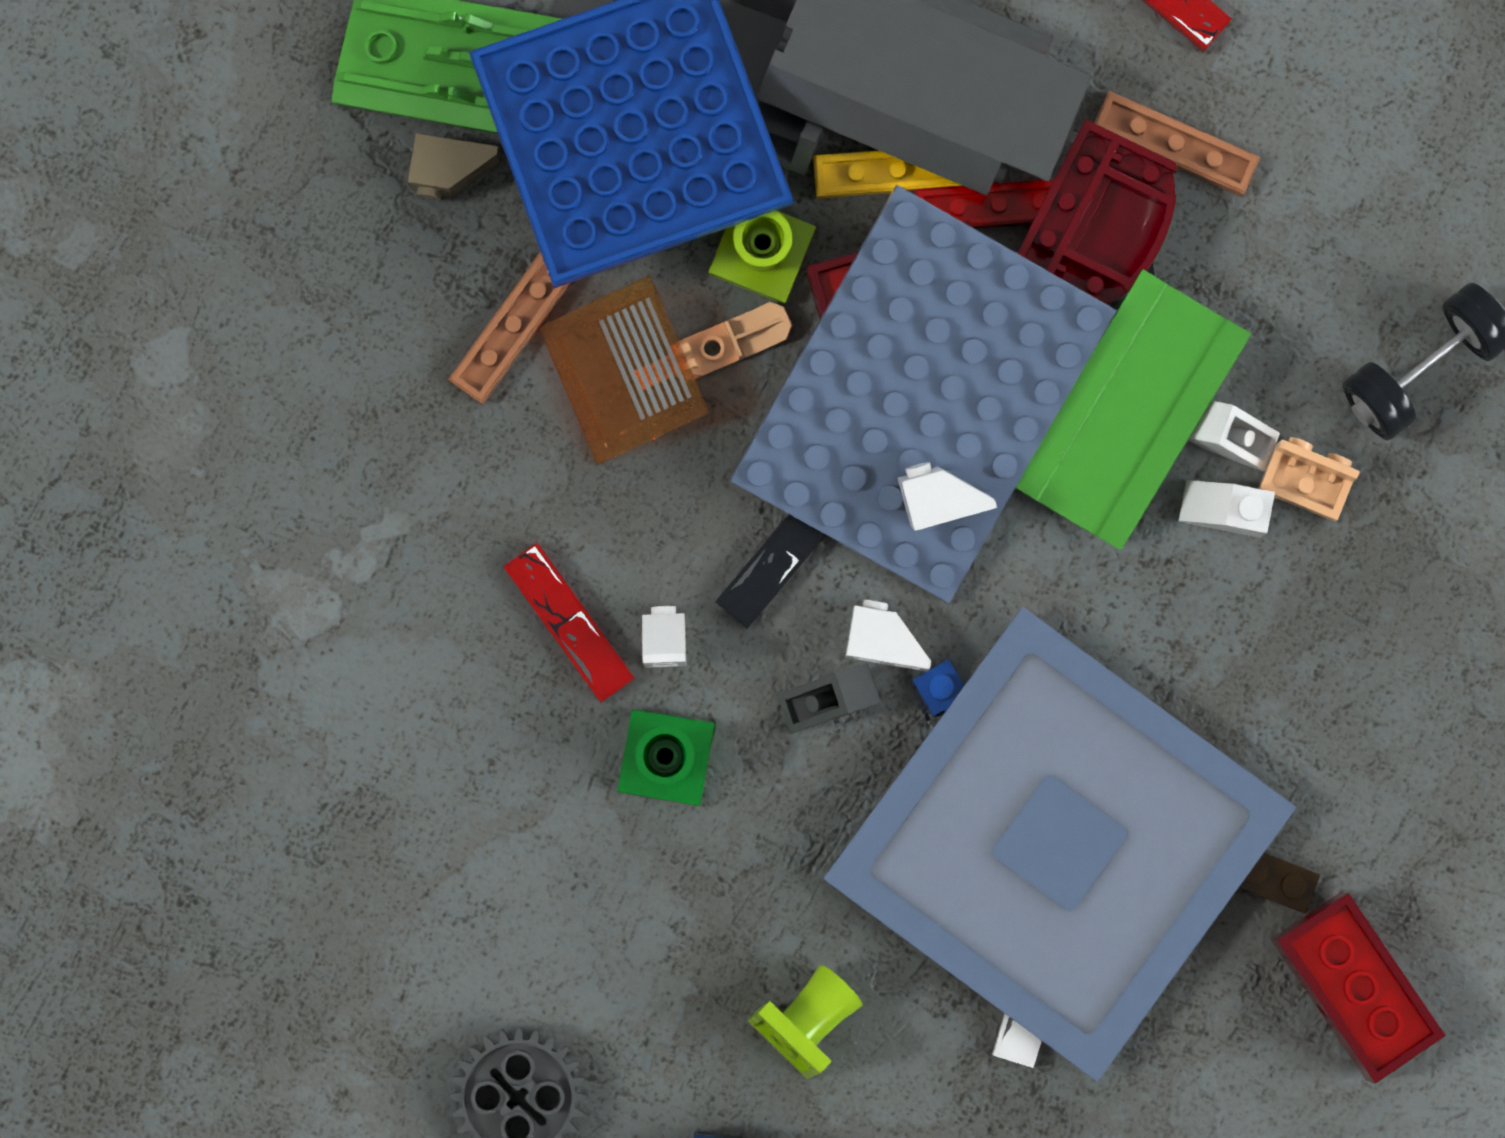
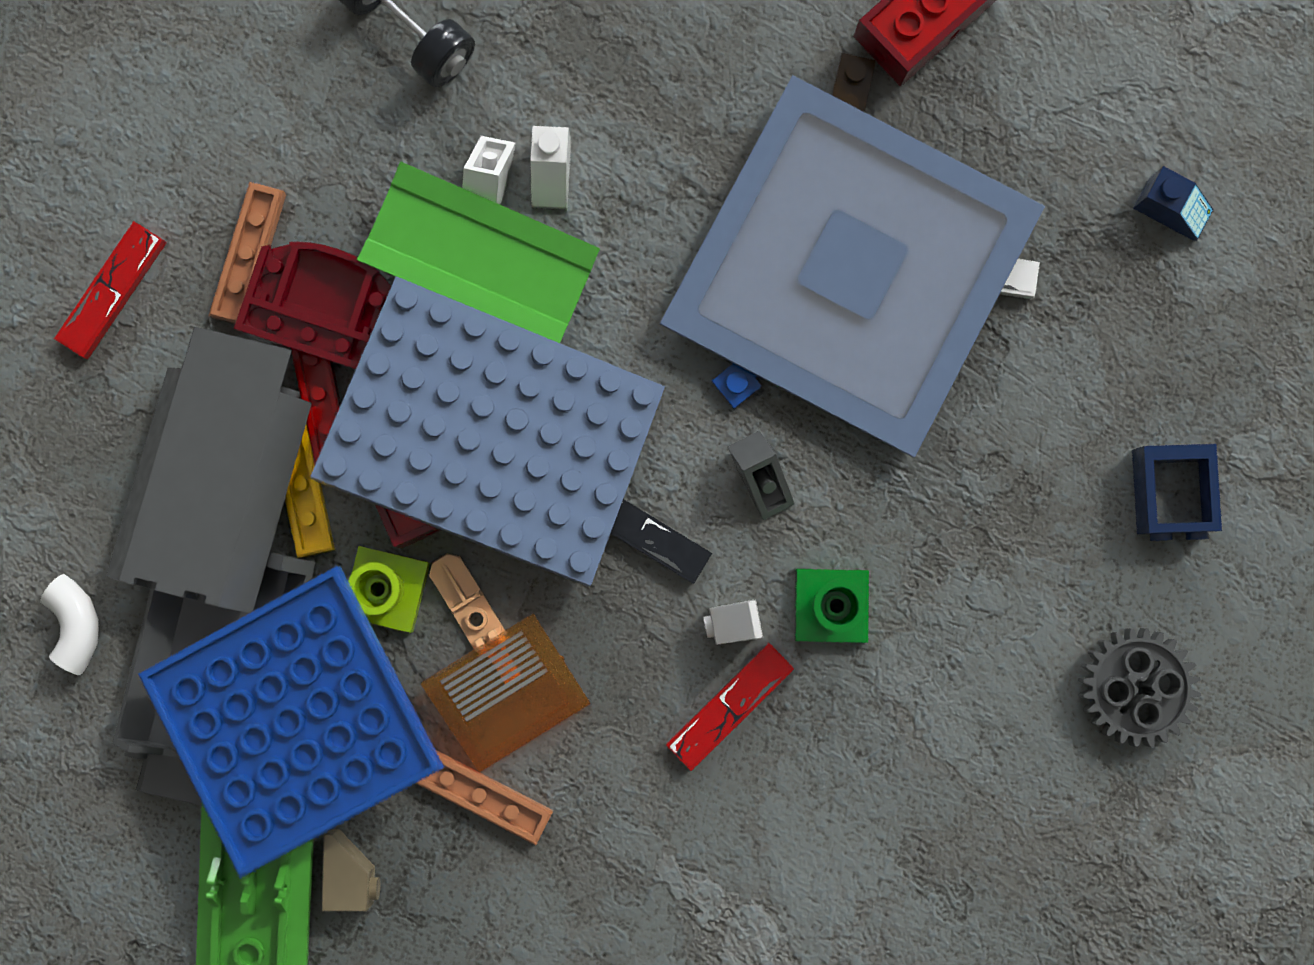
camera: 95 degrees left, 0 degrees up
lime plant [747,964,863,1080] -> none
white slope [845,600,931,672] -> none
white slope [898,462,997,531] -> none
light nougat bracket [1258,437,1360,522] -> none

